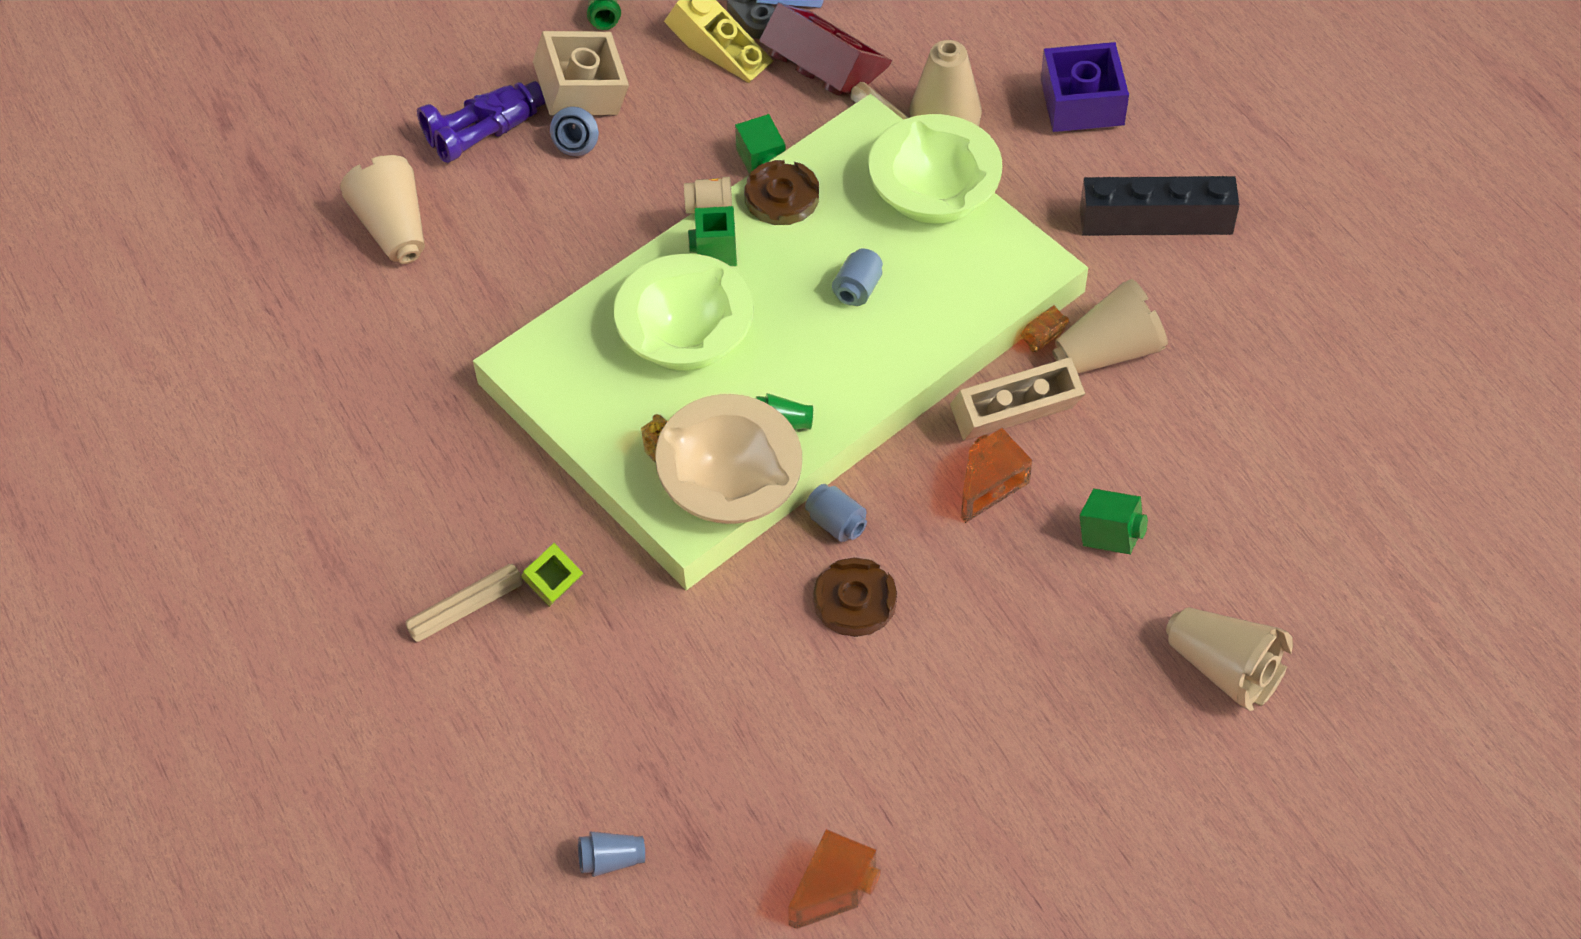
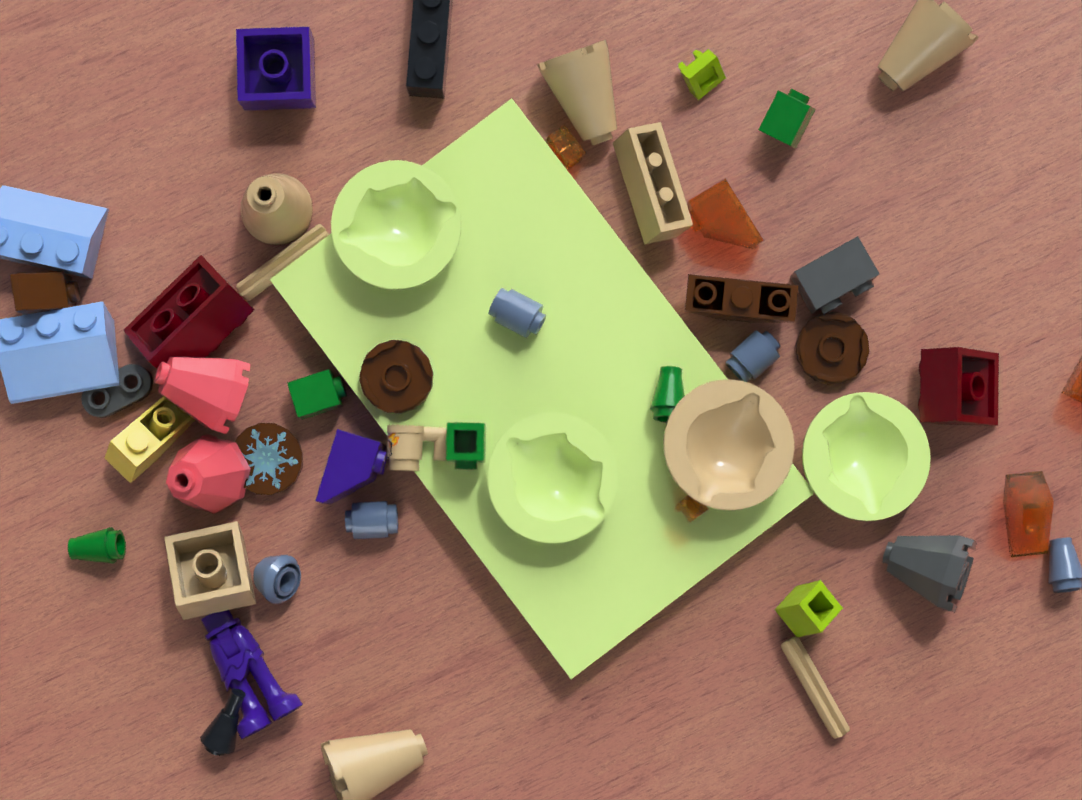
camera: 85 degrees left, 30 degrees up
none -> coral cone [154,357,250,434]
none -> coral cone [166,434,251,514]
none -> black cone [200,688,246,756]
none -> reddish brown tile [235,423,303,495]
none -> dark purple slope [315,429,389,505]
none -> sand blue brick [345,501,398,539]
none -> lime tile [678,49,726,100]
none -> reddish brown slope [685,274,799,323]
none -> dark grey brick [790,236,880,315]
none -> yellowish green piece [802,392,931,521]
none -> dark grey cone [882,535,977,613]
none -> dark red slope [918,347,999,426]
none -> clear orange slope [1003,471,1054,558]

